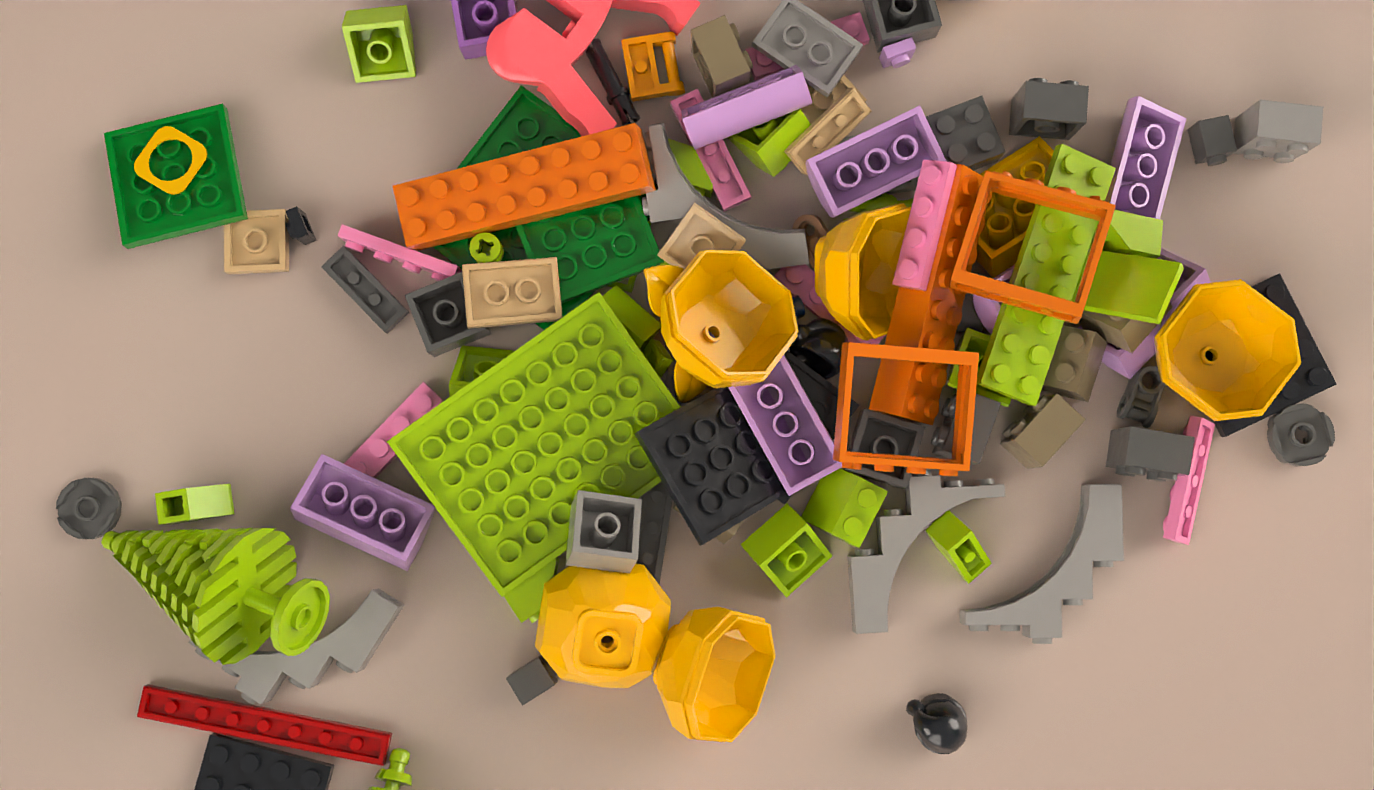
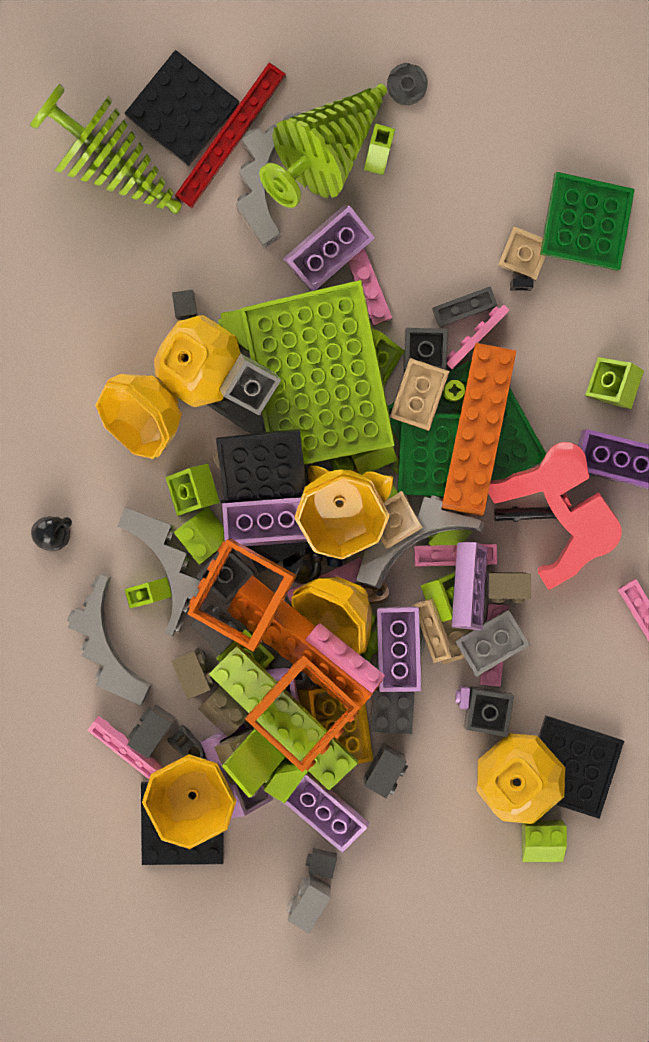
camera: 110 degrees right, 5 degrees up
yellow piece [134,126,207,195] -> none
light orange plate [621,32,685,102] -> none
dark grey plate [1267,403,1335,466] -> none

